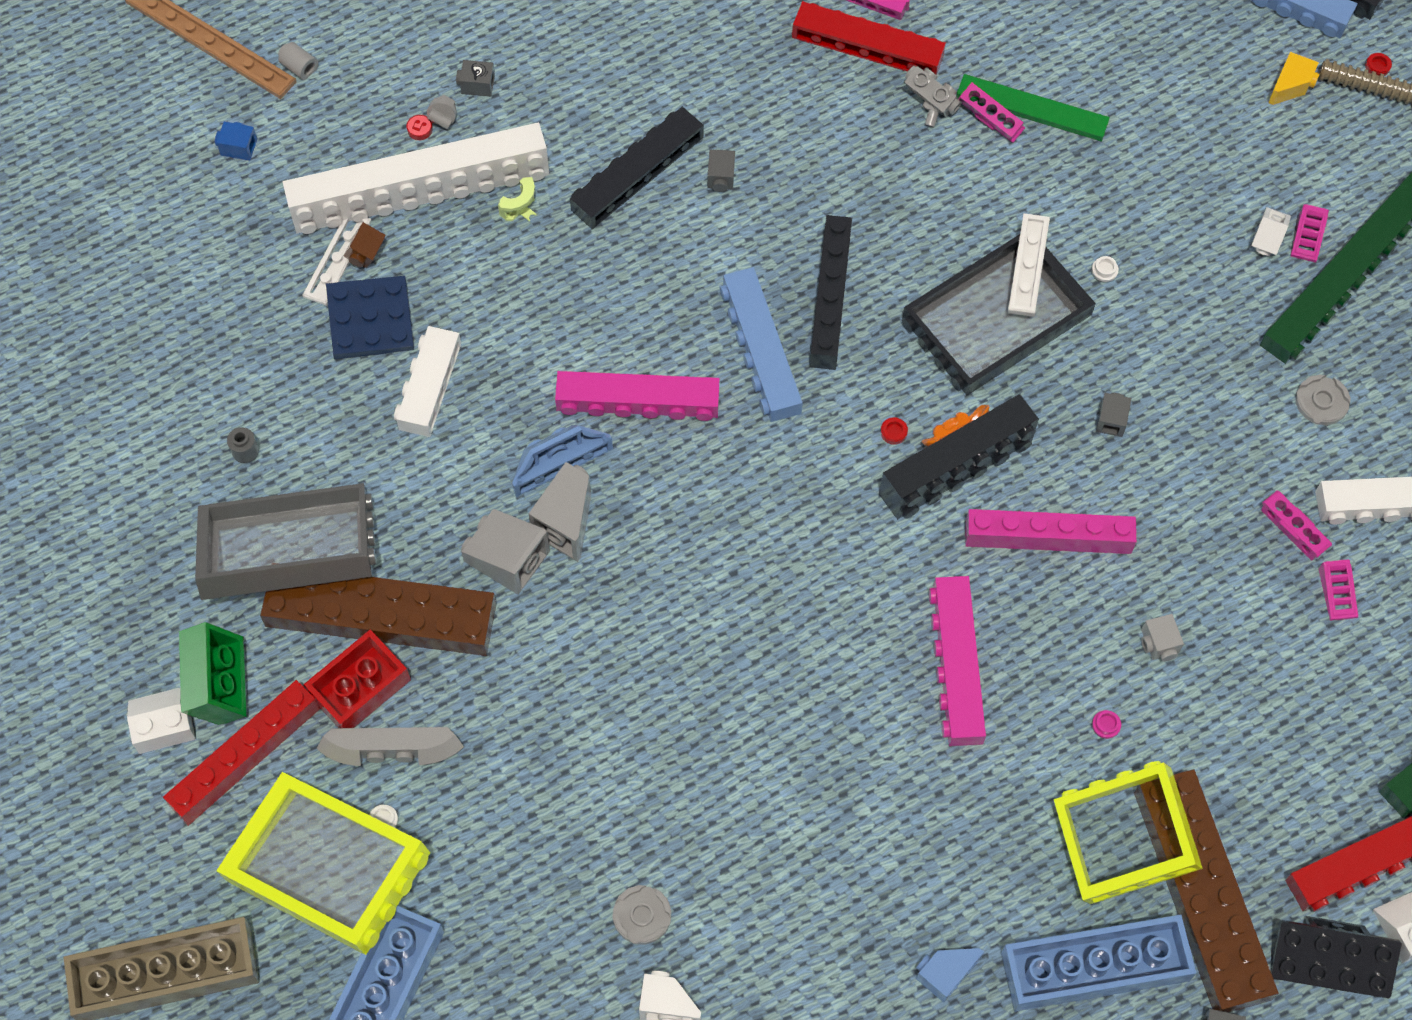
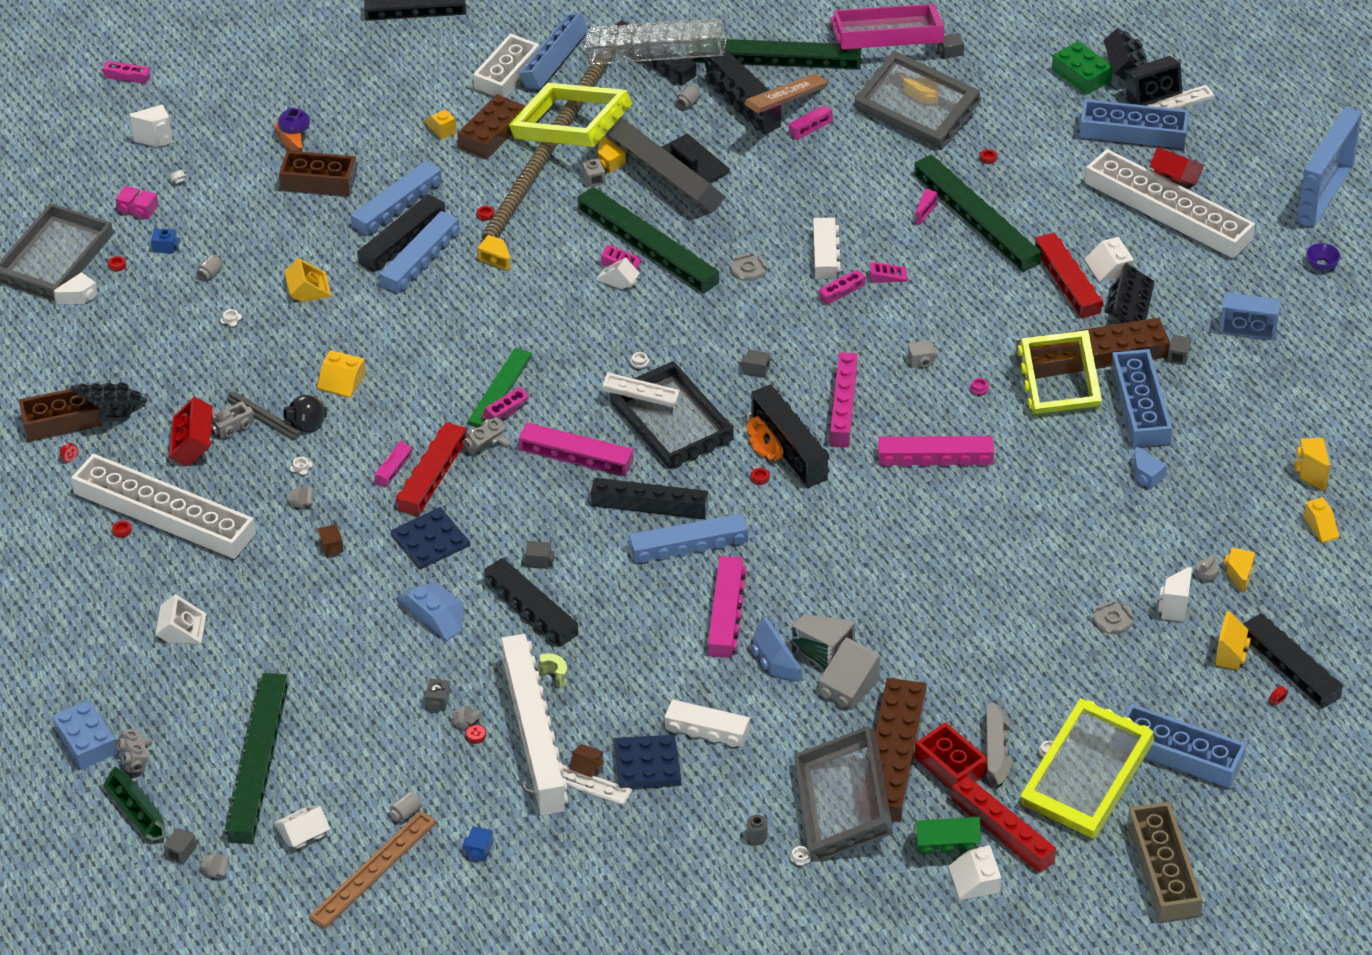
camera: 85 degrees left, 20 degrees down
none -> dark blue plate [390,507,471,570]
none -> medium blue wedge [396,583,464,642]
none -> dark pink brick [518,422,634,476]
none -> white plate [790,846,811,866]

